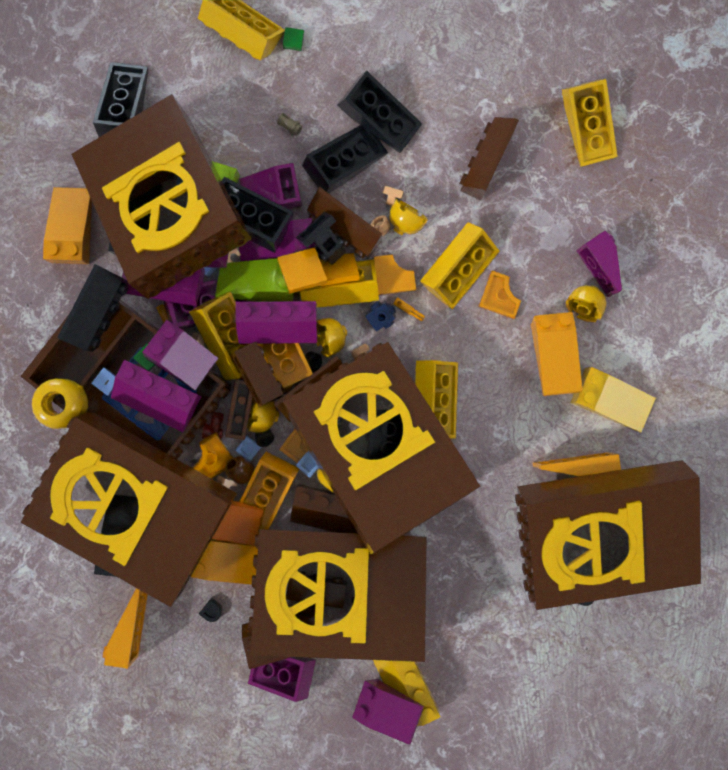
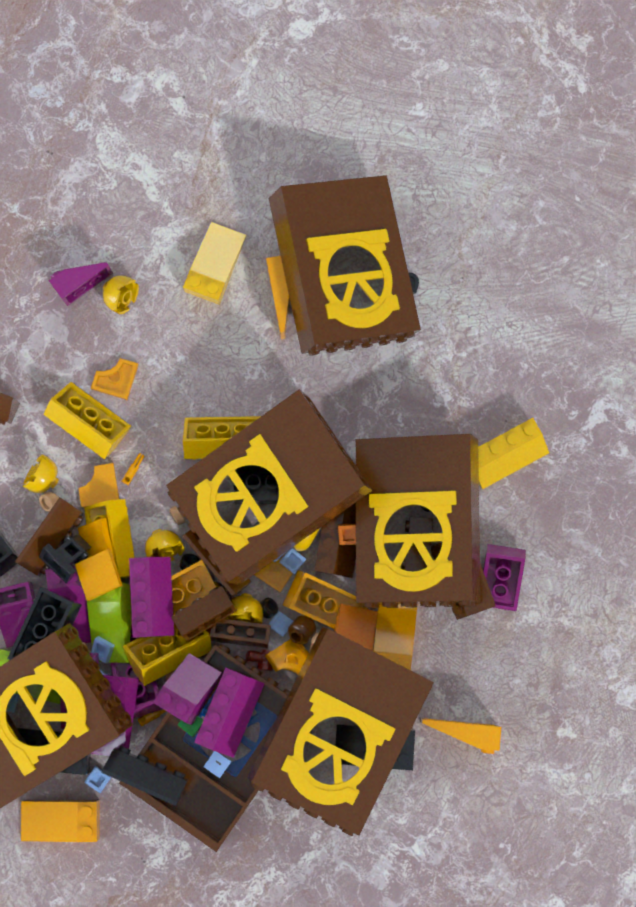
camera: 90 degrees left, 5 degrees down
yellow piece [32,378,88,429] -> none
black tile [199,597,223,622] -> none
magenta slope [352,679,424,744] -> none
dark blue brick [365,300,396,332] -> none
light nougat tile [383,186,404,206] -> none
light orange slope [531,312,583,396] -> none
none -> light blue tile [84,766,111,793]
none -> light blue tile [91,636,114,663]
none -> orange tile [338,524,356,545]

